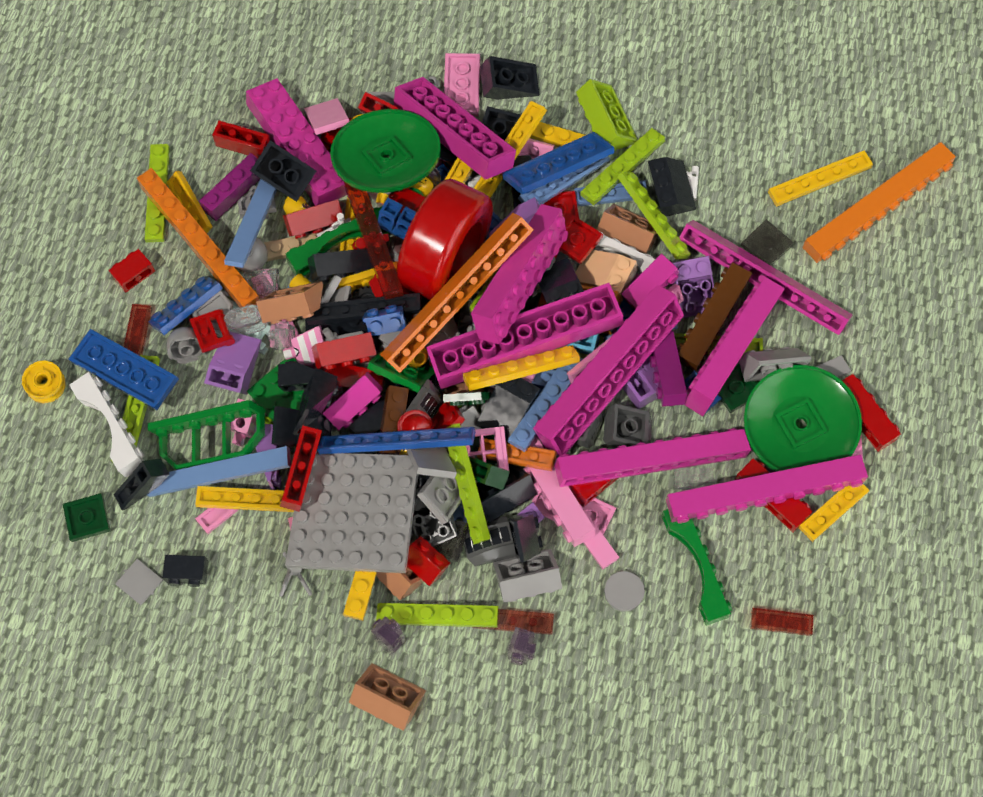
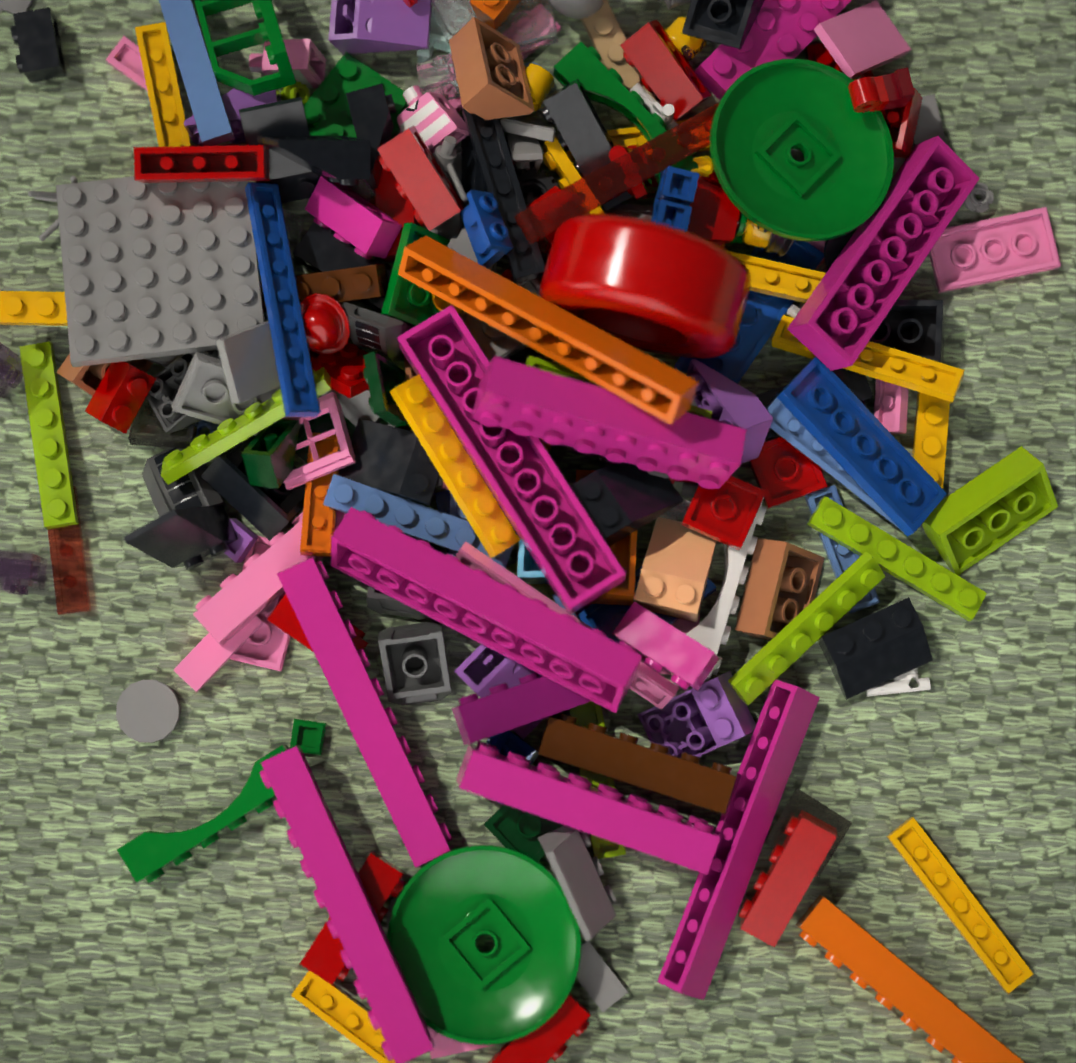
camera: 75 degrees right, 15 degrees up
black slope [480,56,540,100] -> none
light grey slope [493,549,562,602] -> none
clear plate [673,468,714,489] -> none
clear red tile [750,608,814,636] -> none
none -> green tile [290,719,327,755]
none -> red brick [738,810,837,948]
none -> leg [848,67,915,113]

